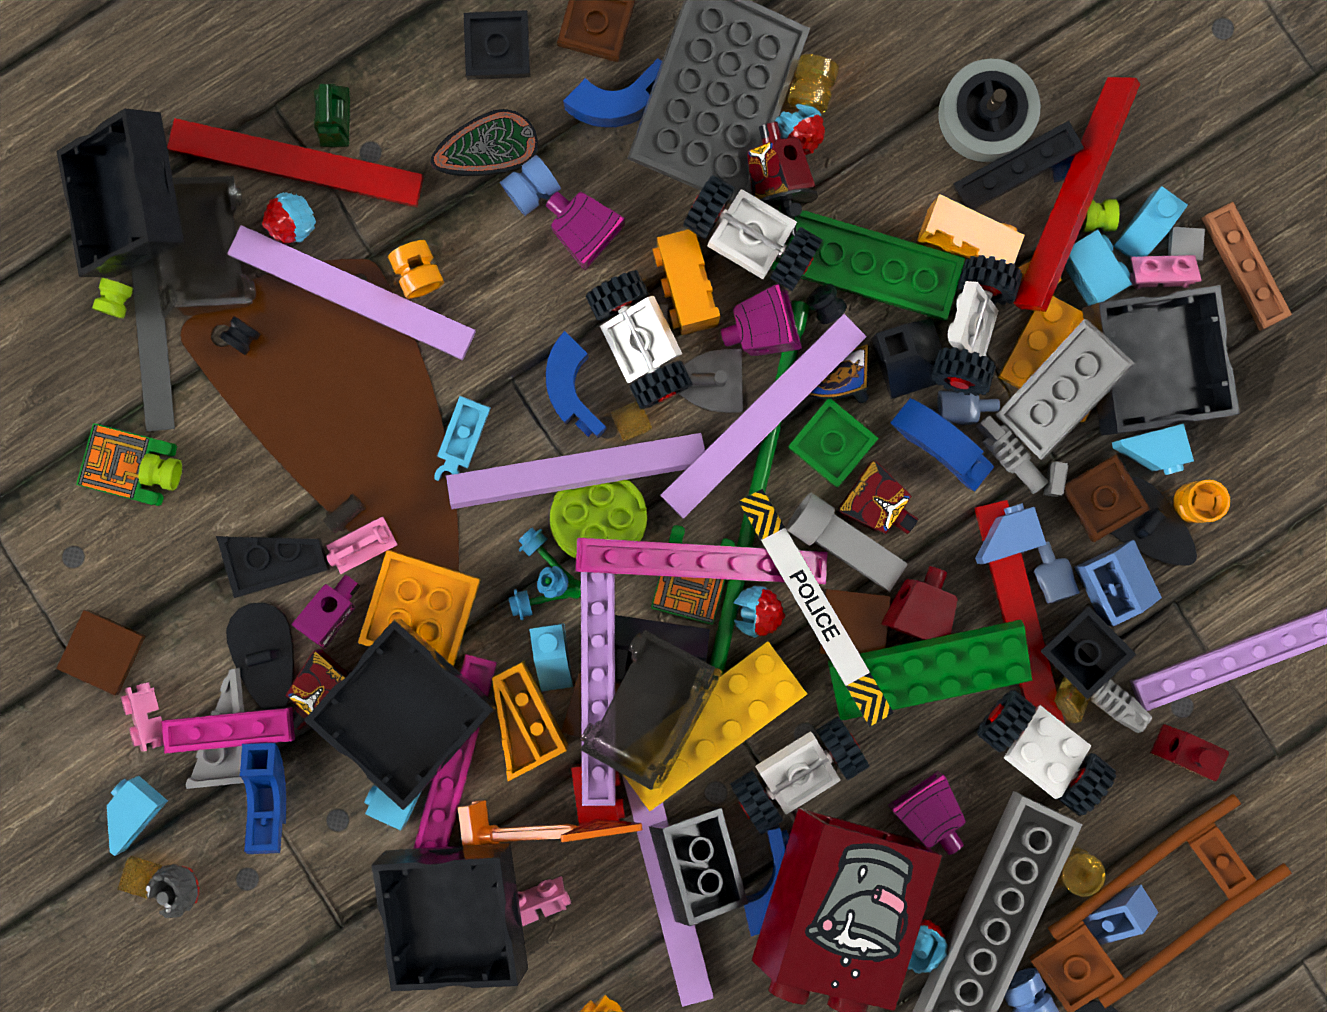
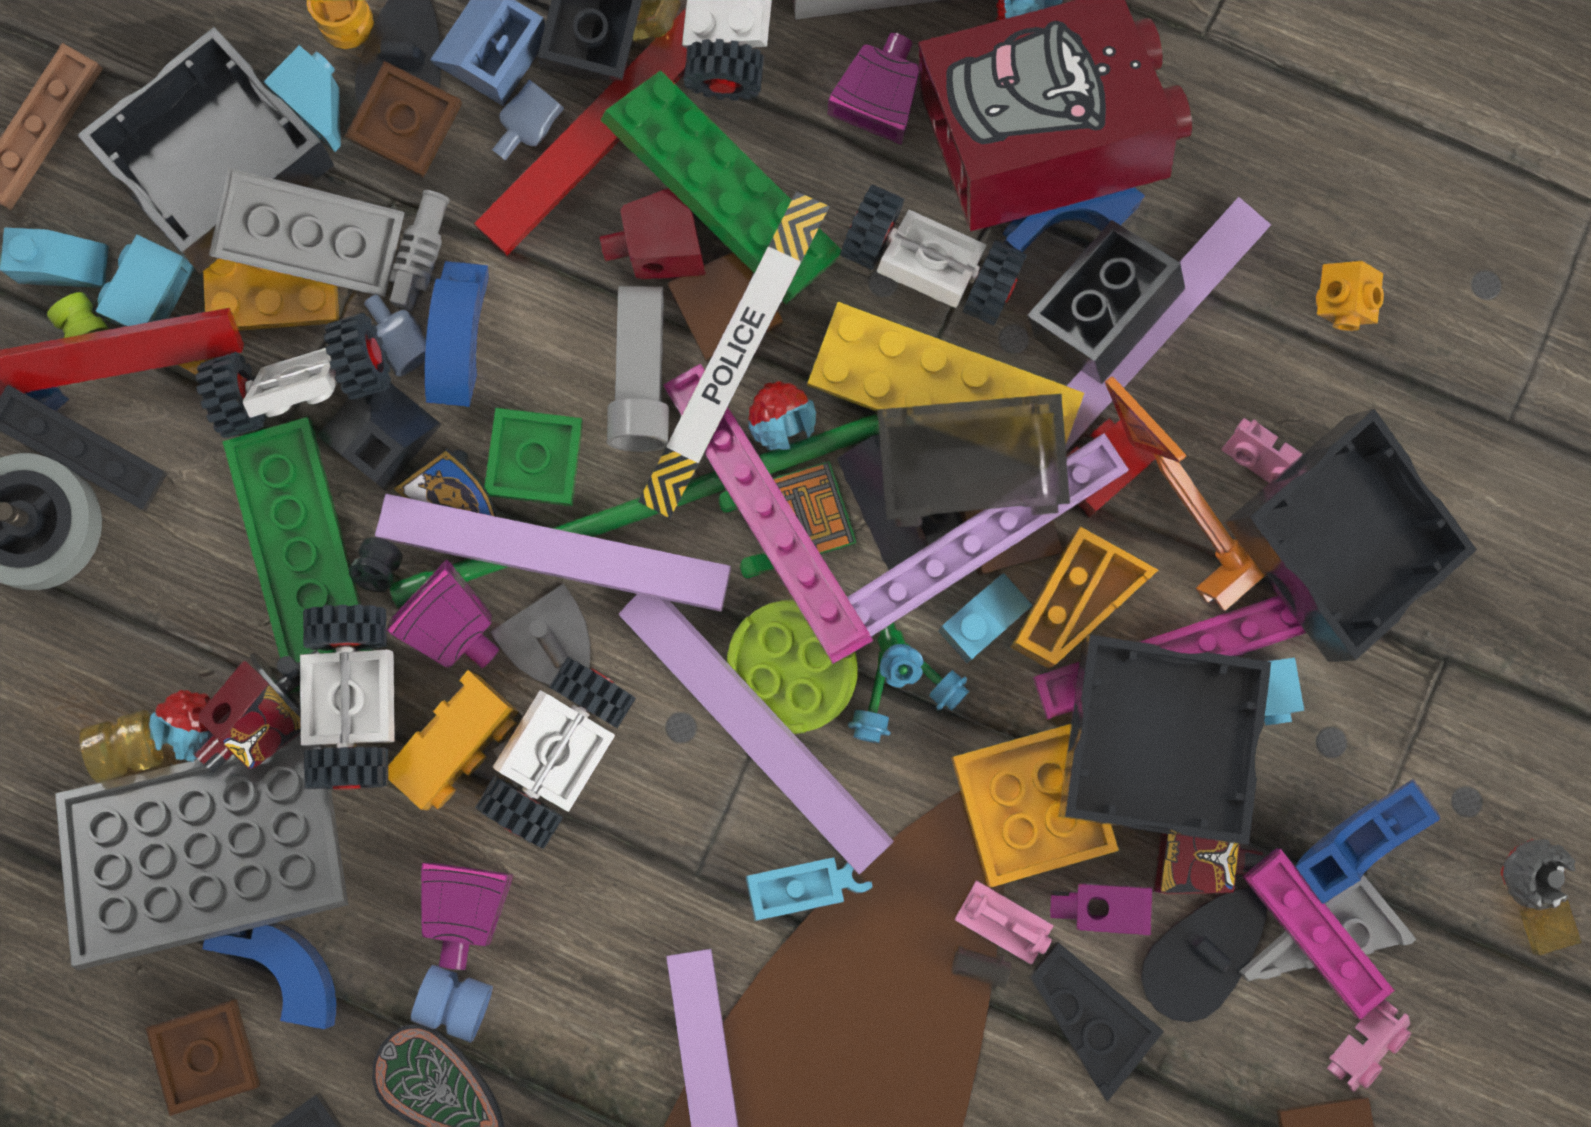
camera: 125 degrees left, 5 degrees down
medium azure slope [107,776,168,856] -> none
light orange wheel [388,240,445,299] -> none
blue arch [546,331,607,438] -> none
clear yellow plate [610,401,653,442] -> none
torso [835,460,918,535] -> none
wedge [916,194,1025,264] -> none
medium blue slope [975,503,1046,564] -> none
light grey tile [1043,462,1069,497] -> none
bright pink hinge [1129,255,1201,289] -> none
light grey tile [1168,227,1205,263] -> none

